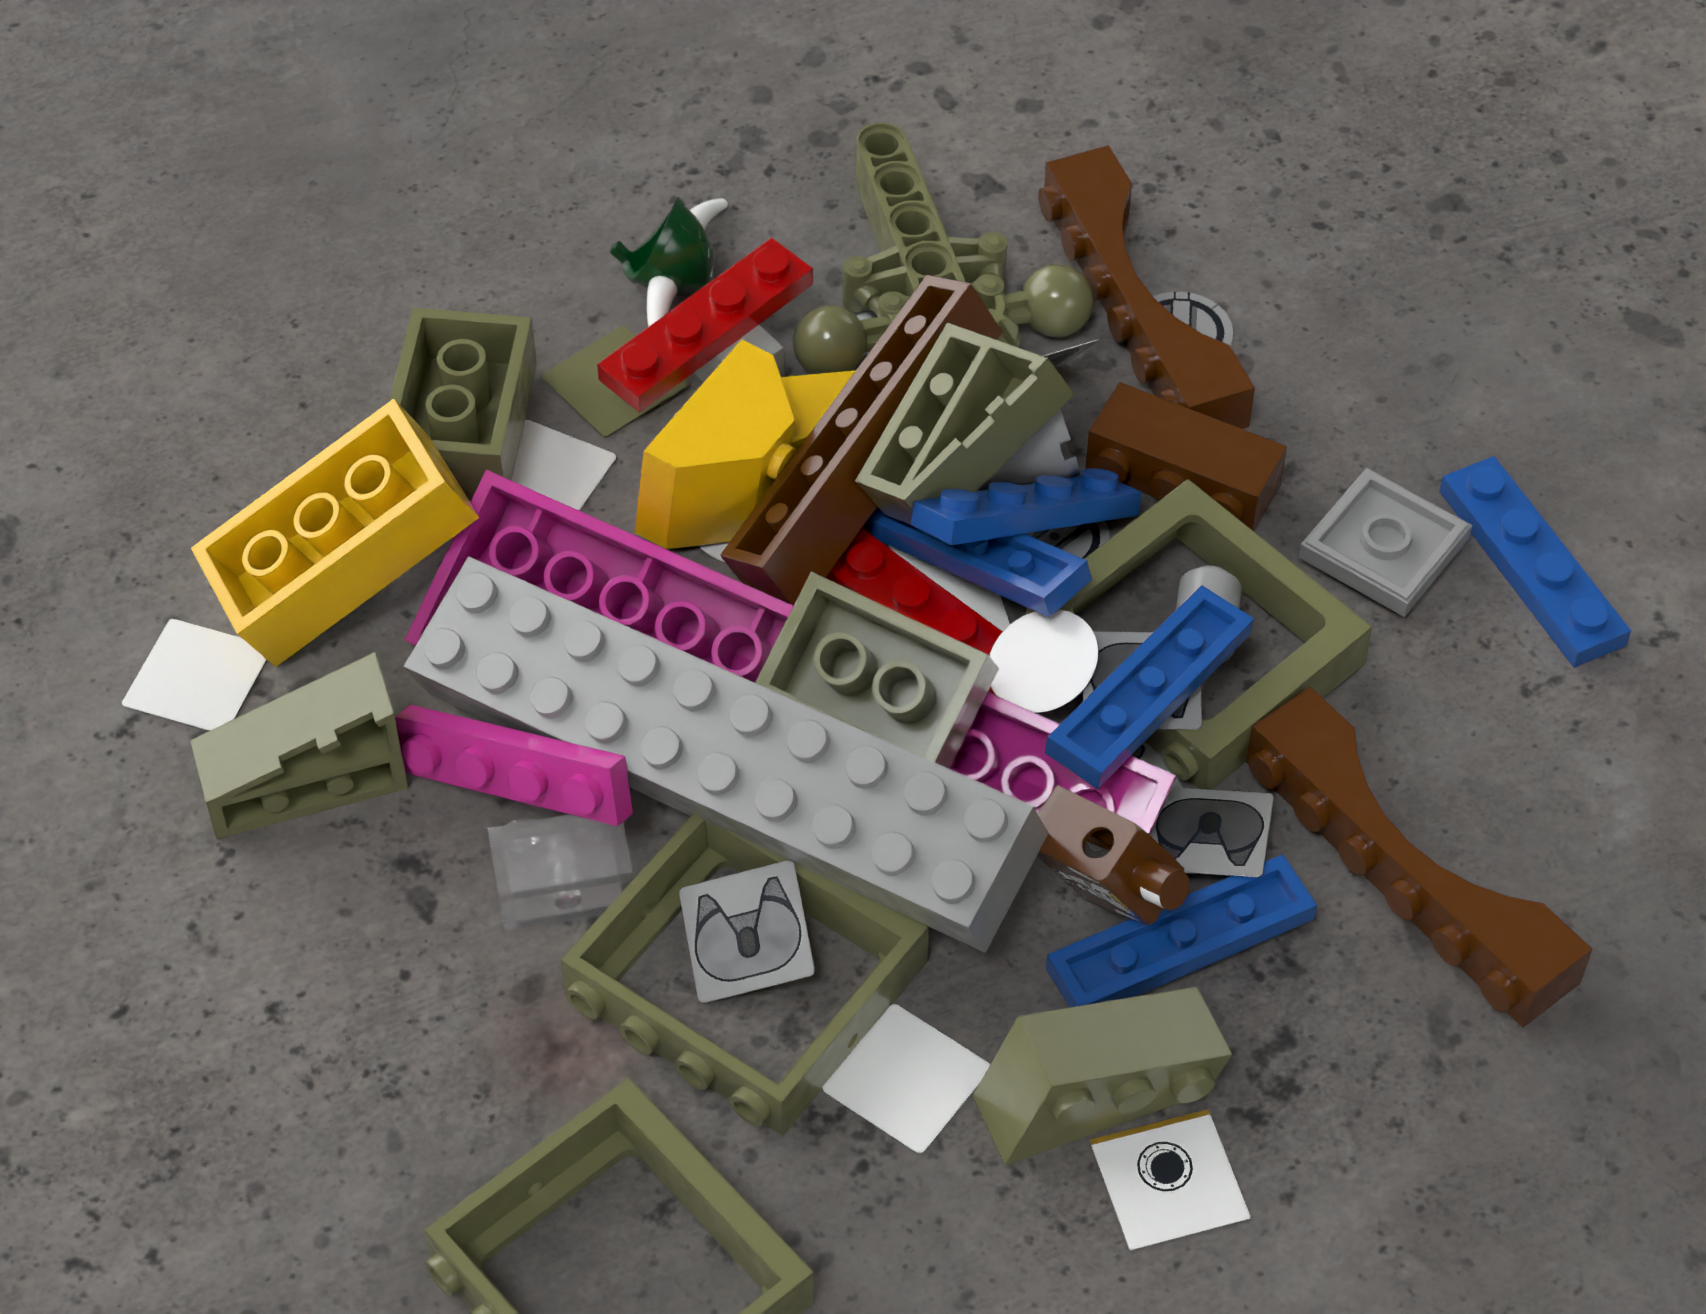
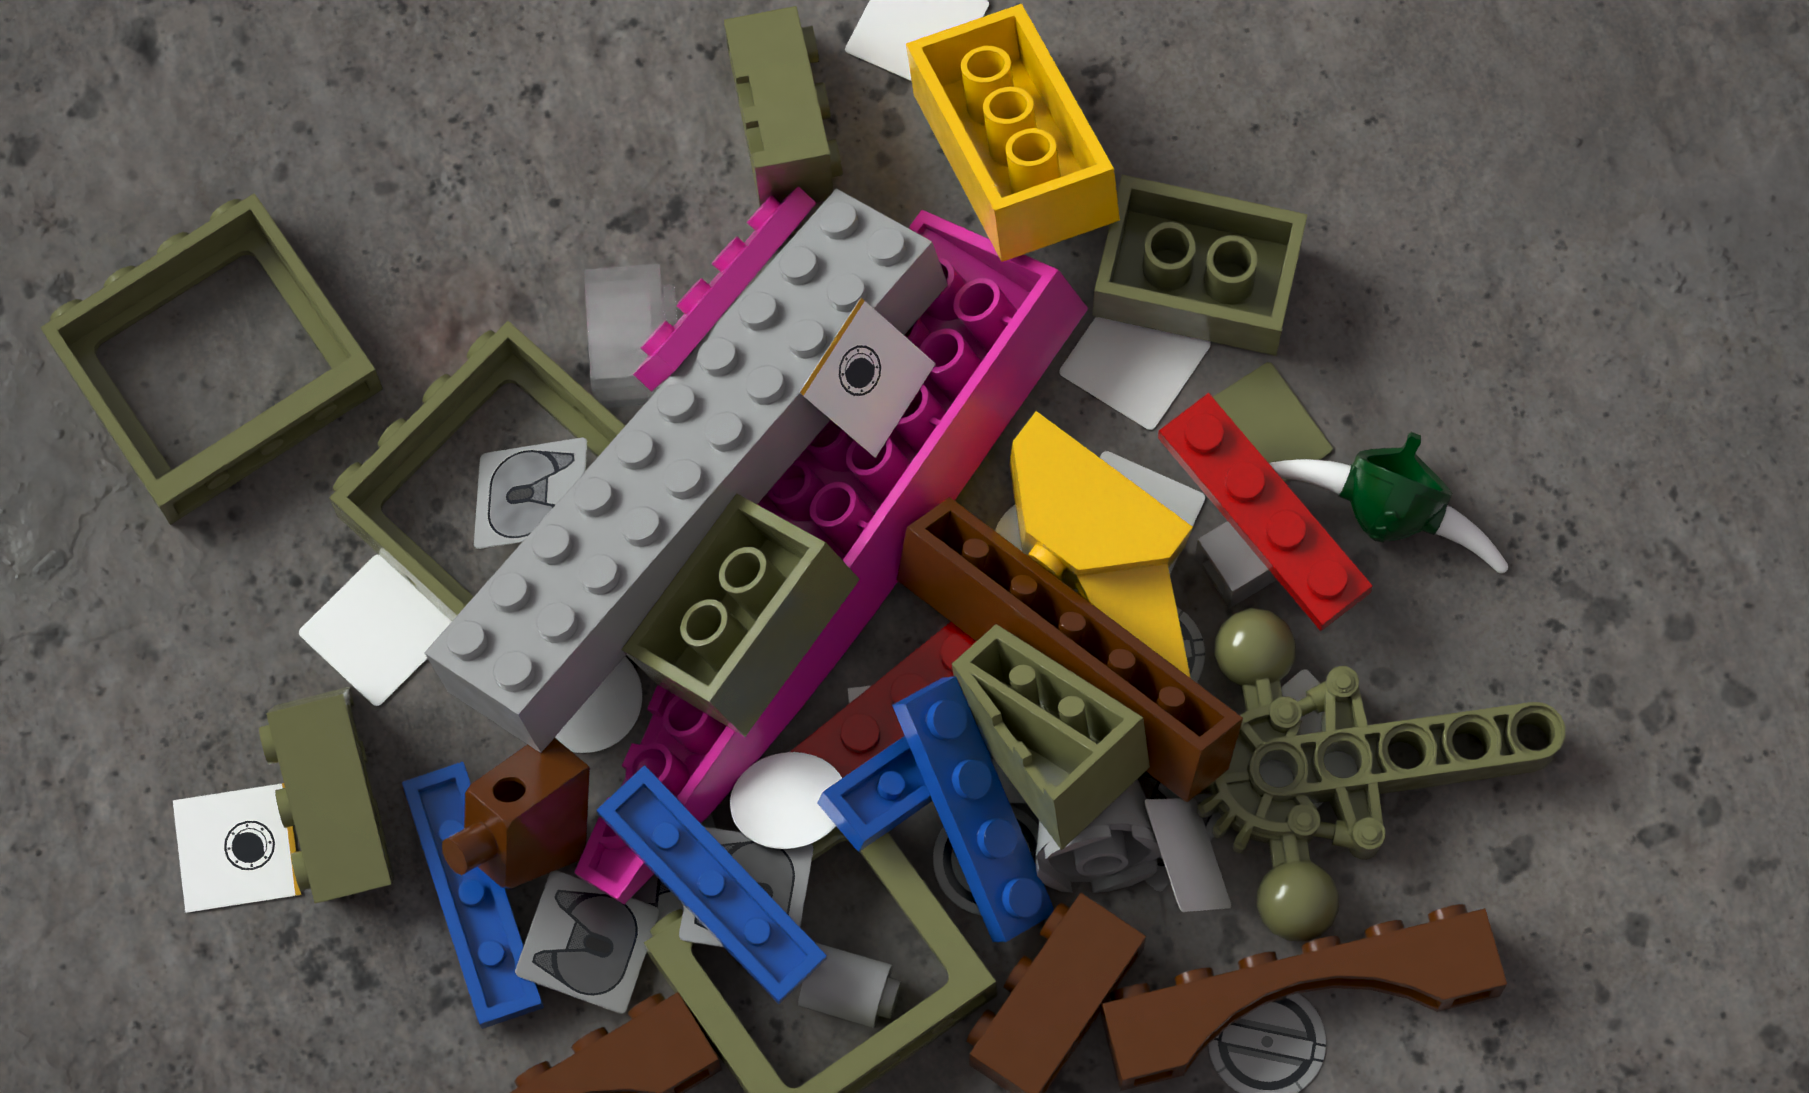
camera: 100 degrees right, 20 degrees up
none -> white sticker [799,298,936,458]

